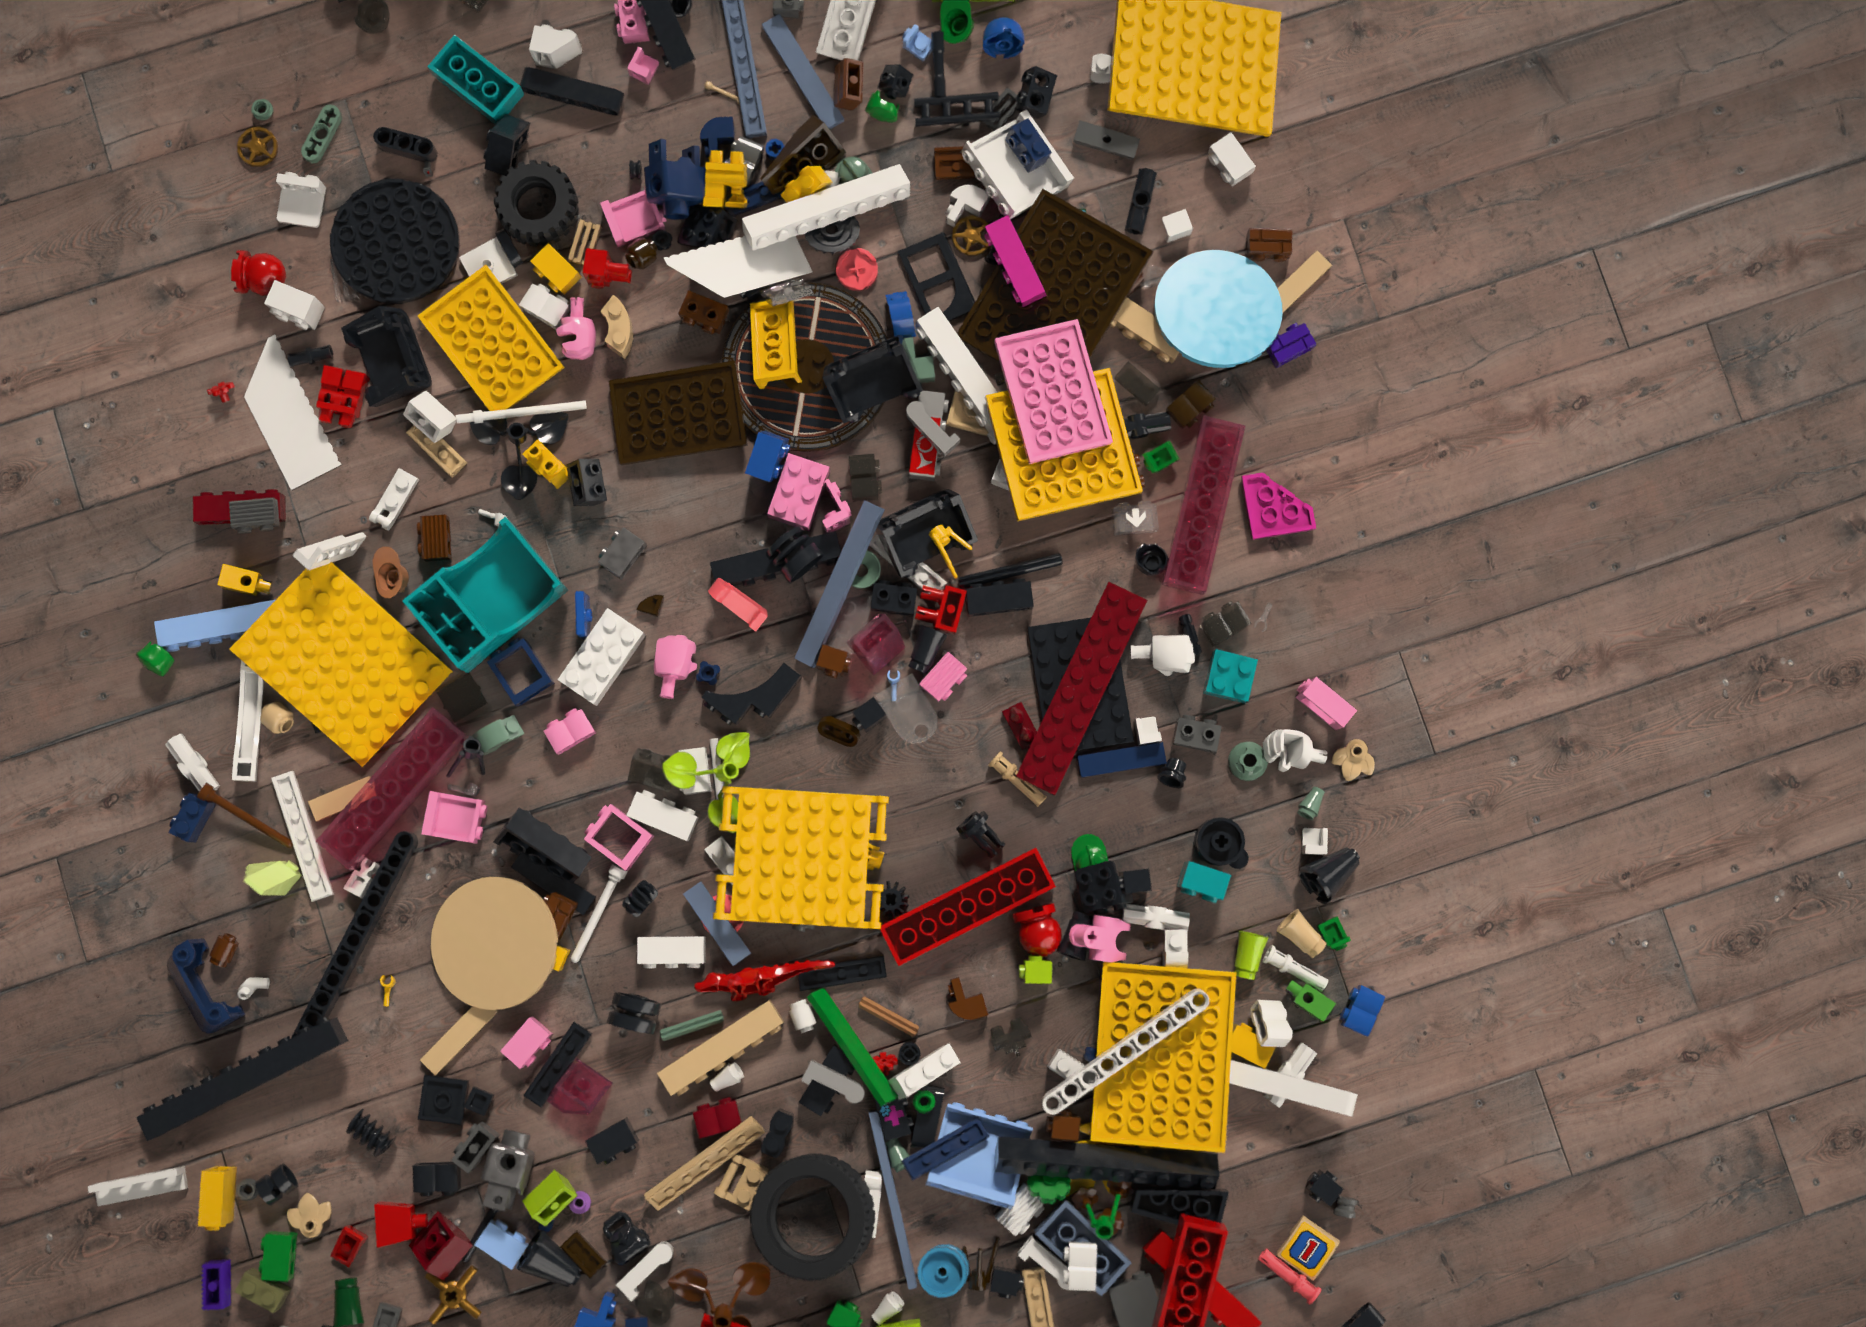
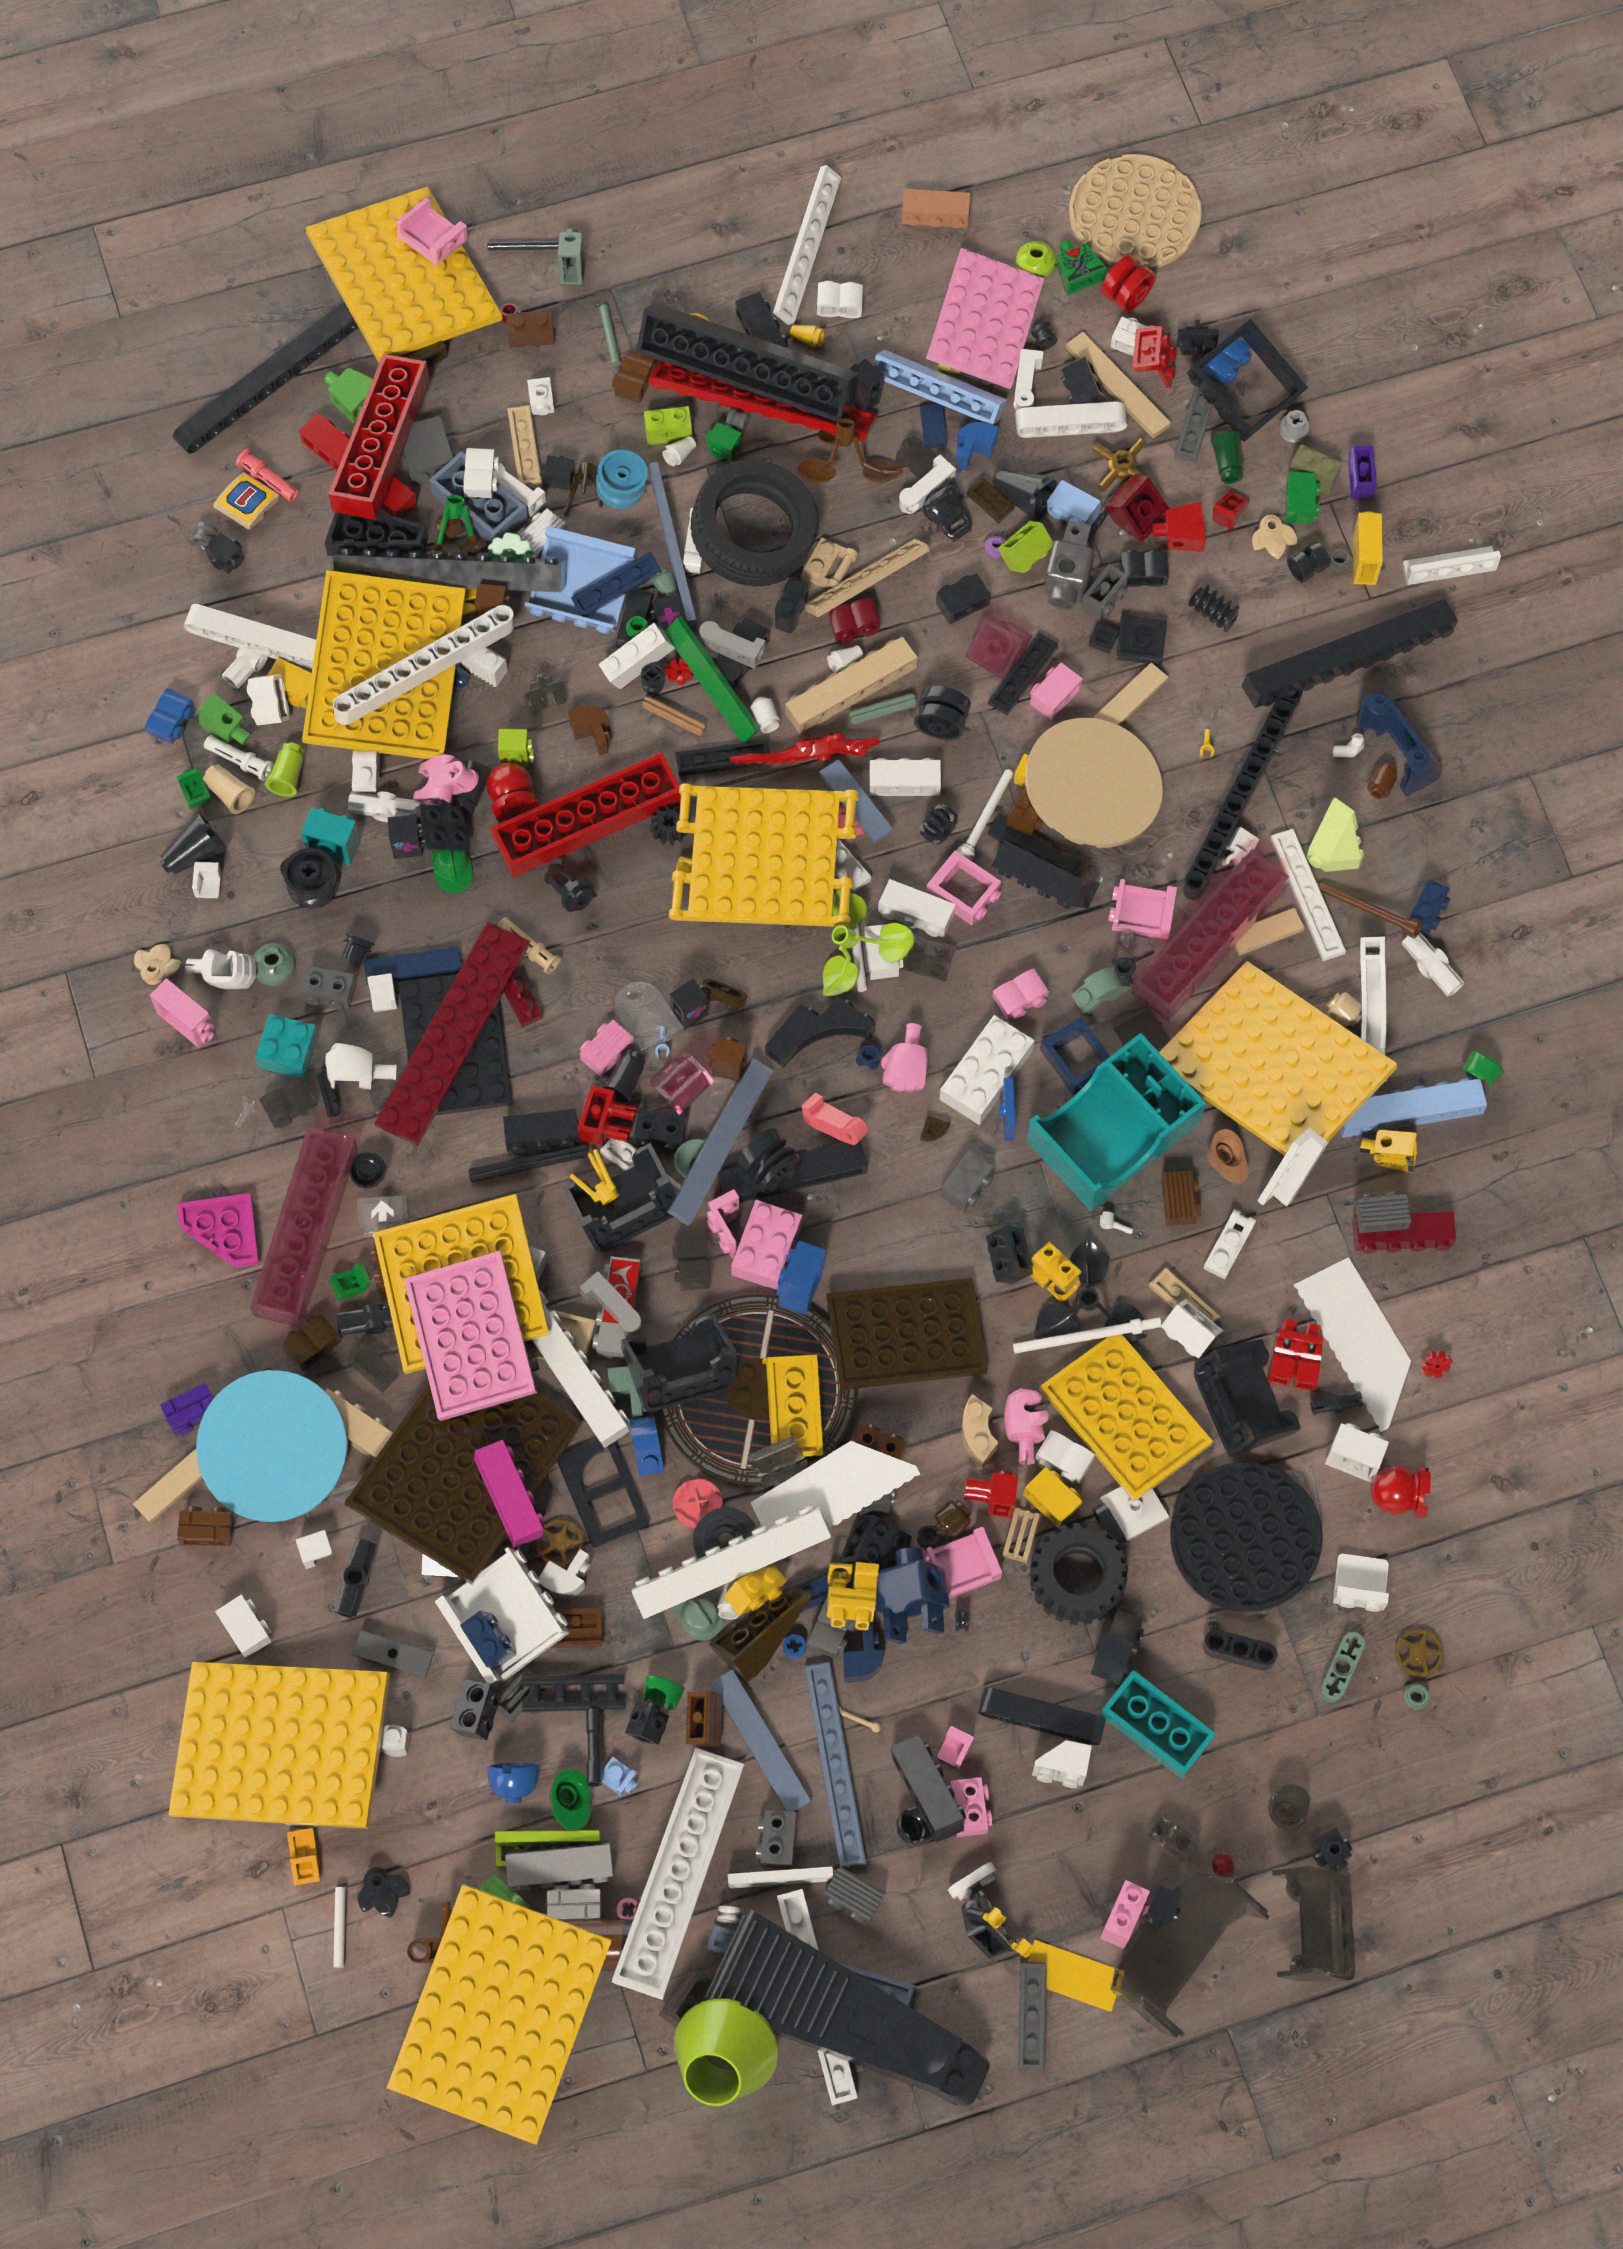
camera: 175 degrees left, 15 degrees down
sand green cone [1298,786,1325,820] -> none

